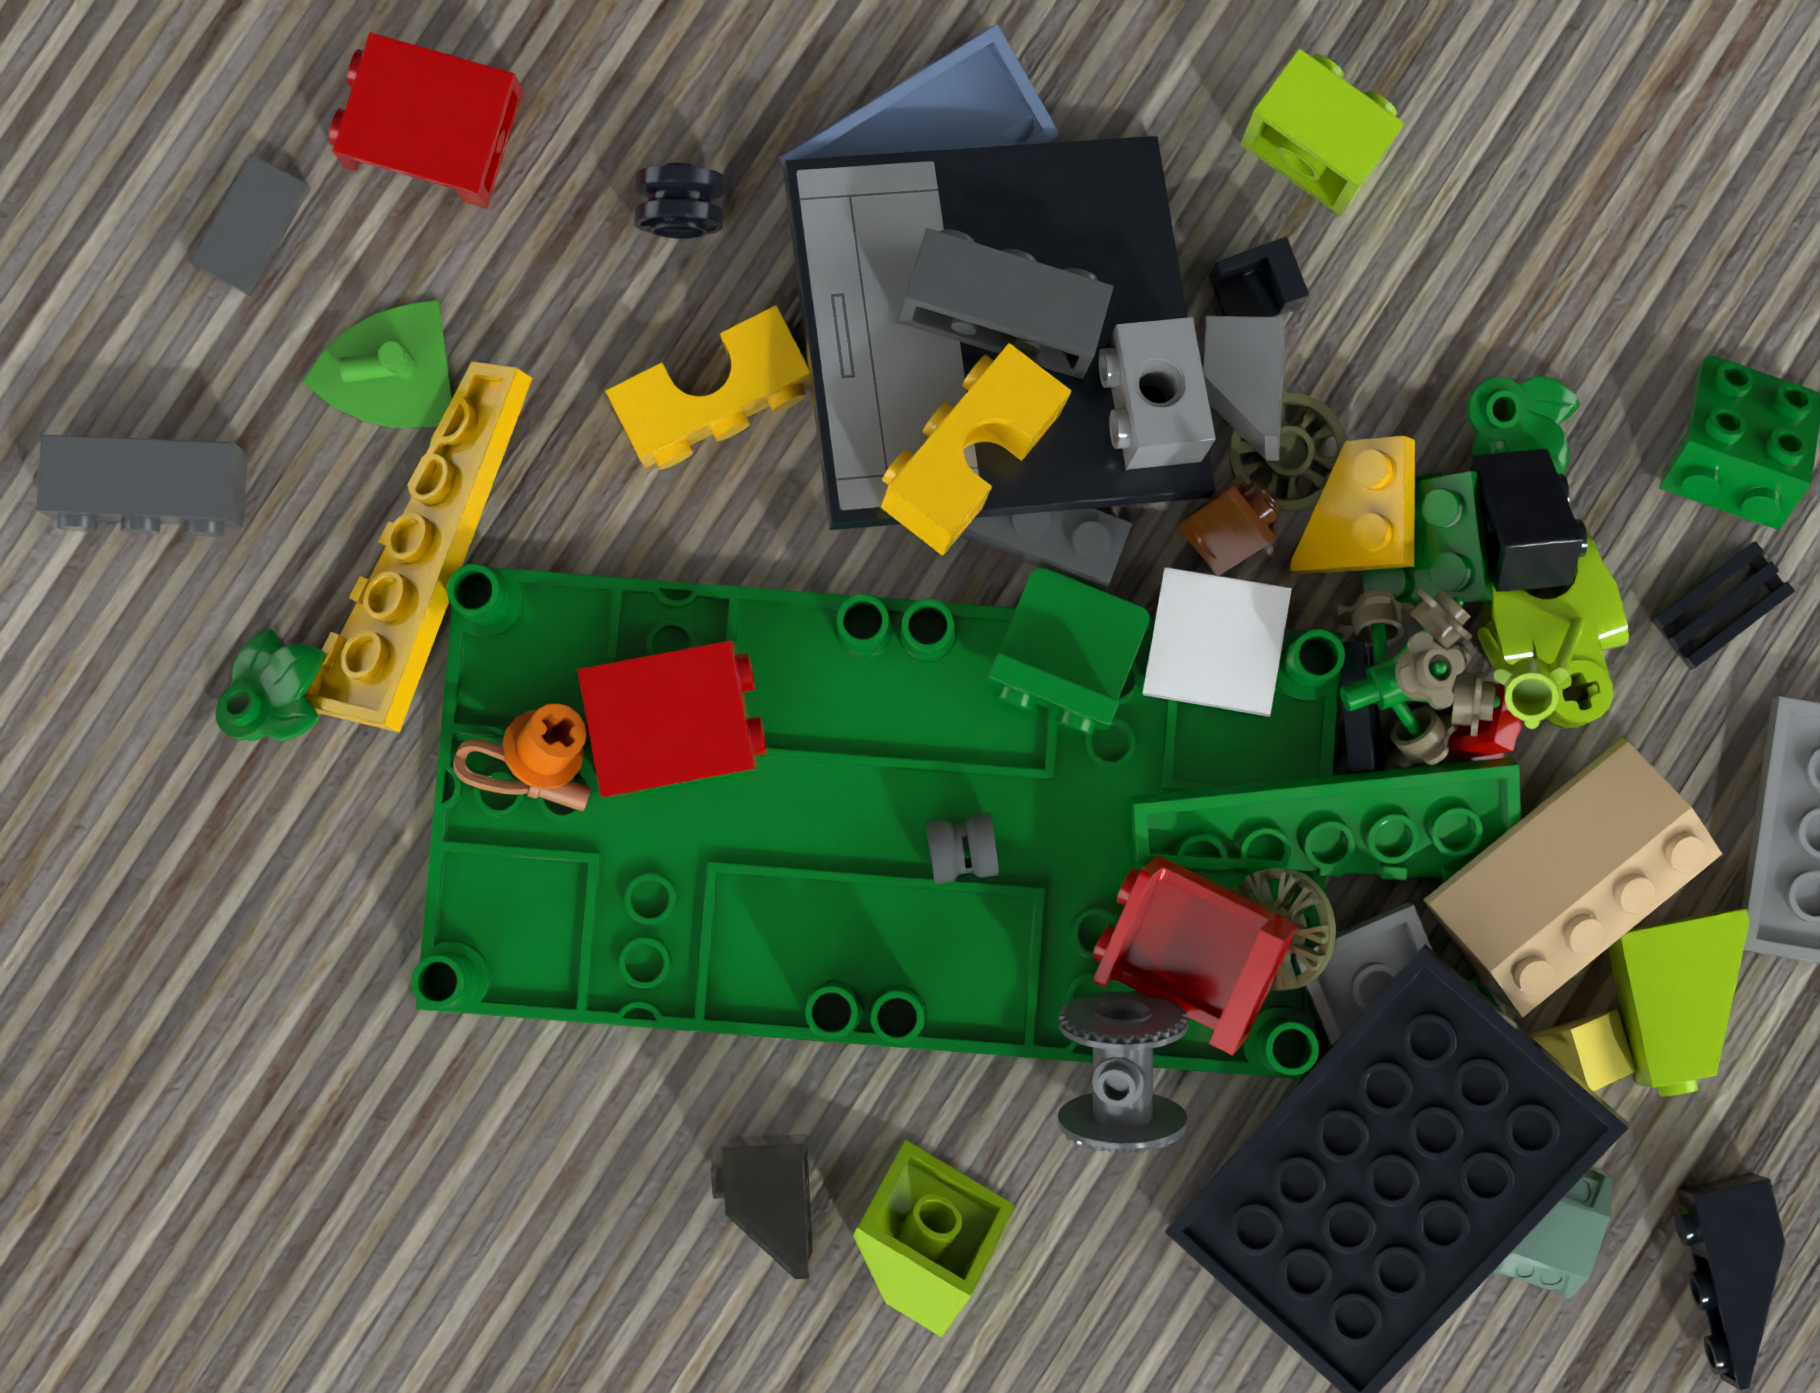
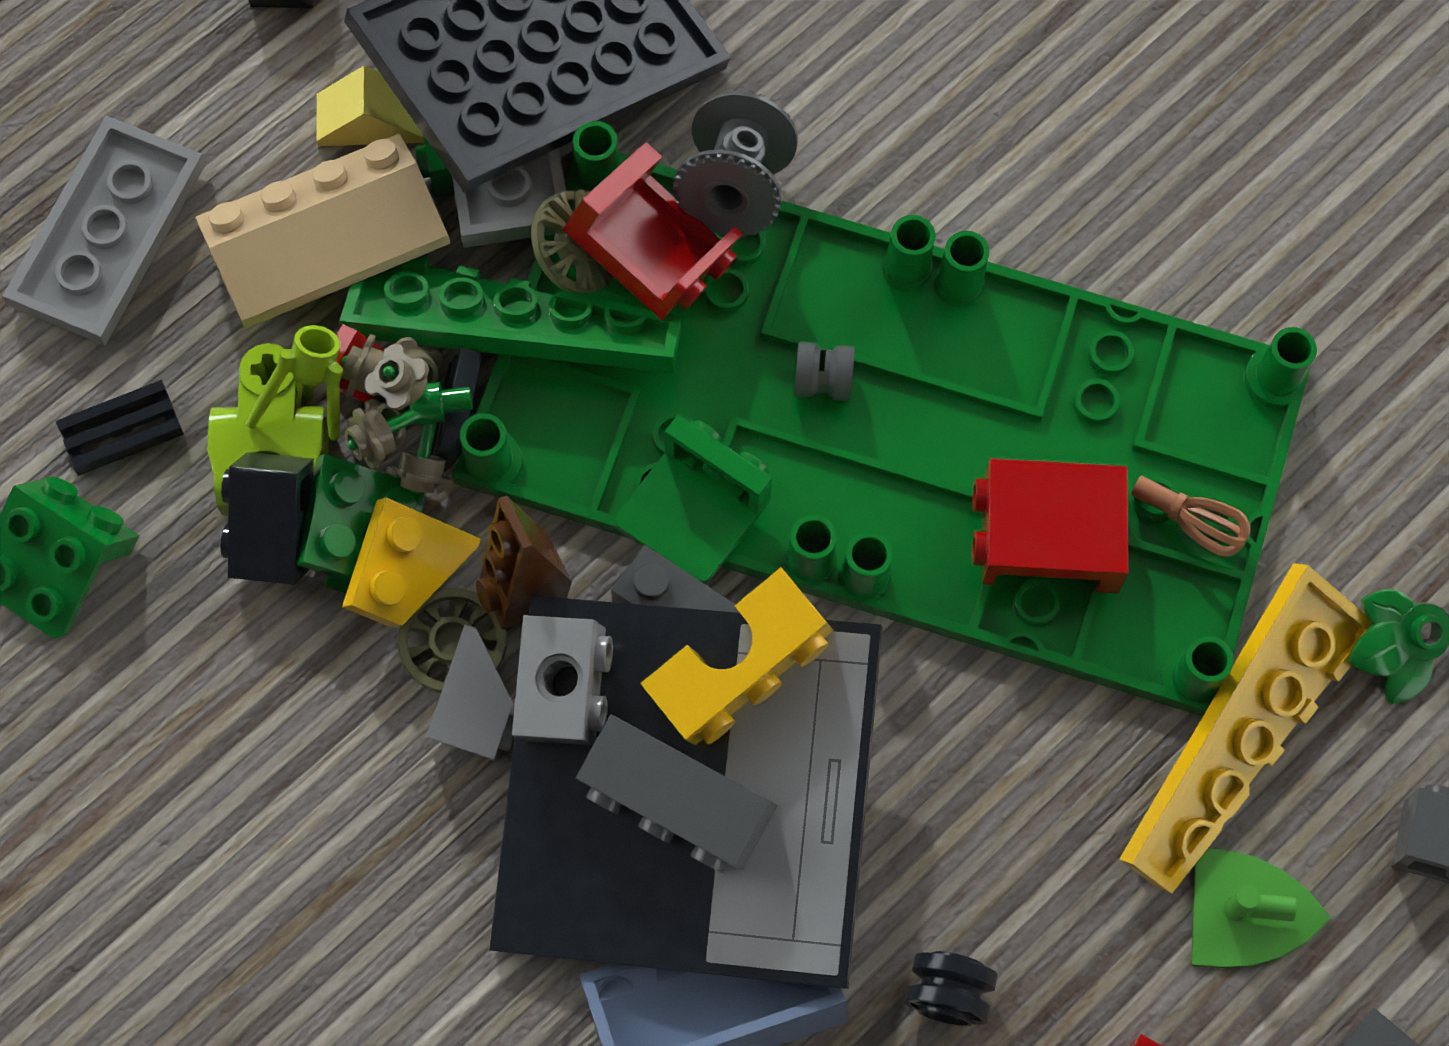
camera: 170 degrees left, 15 degrees down
orange piece [502,703,587,789] -> none
yellow arch [605,305,811,470] -> none
clear smoke slope [711,1134,813,1279] -> none
lime slope [853,1139,1015,1337] -> none
white tile [1143,567,1292,717] -> none
black panel [1209,236,1309,317] -> none
lime brick [1240,48,1405,216] -> none
green plate [1466,376,1580,474] -> none
lime slope [1608,909,1750,1097] -> none

